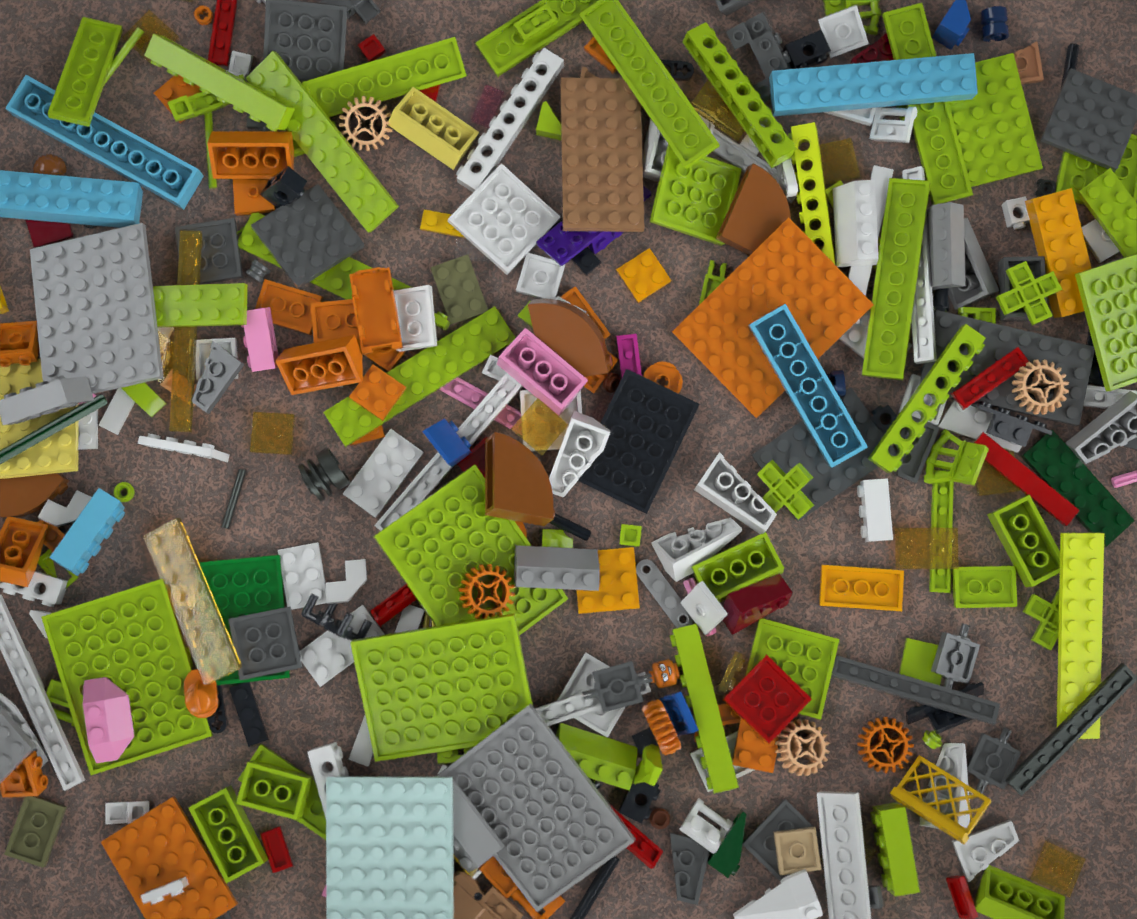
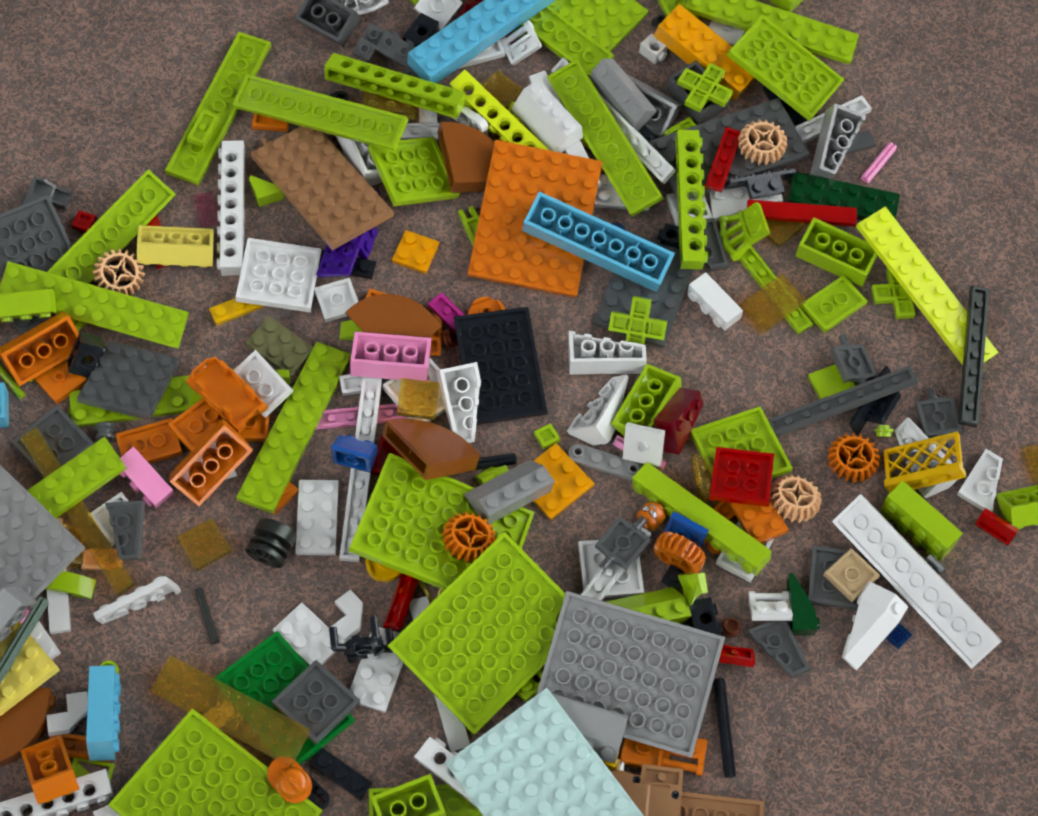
camera: 40 degrees left, 20 degrees down
orange plate [349,364,407,421] -> none
light orange plate [819,565,904,611] -> none

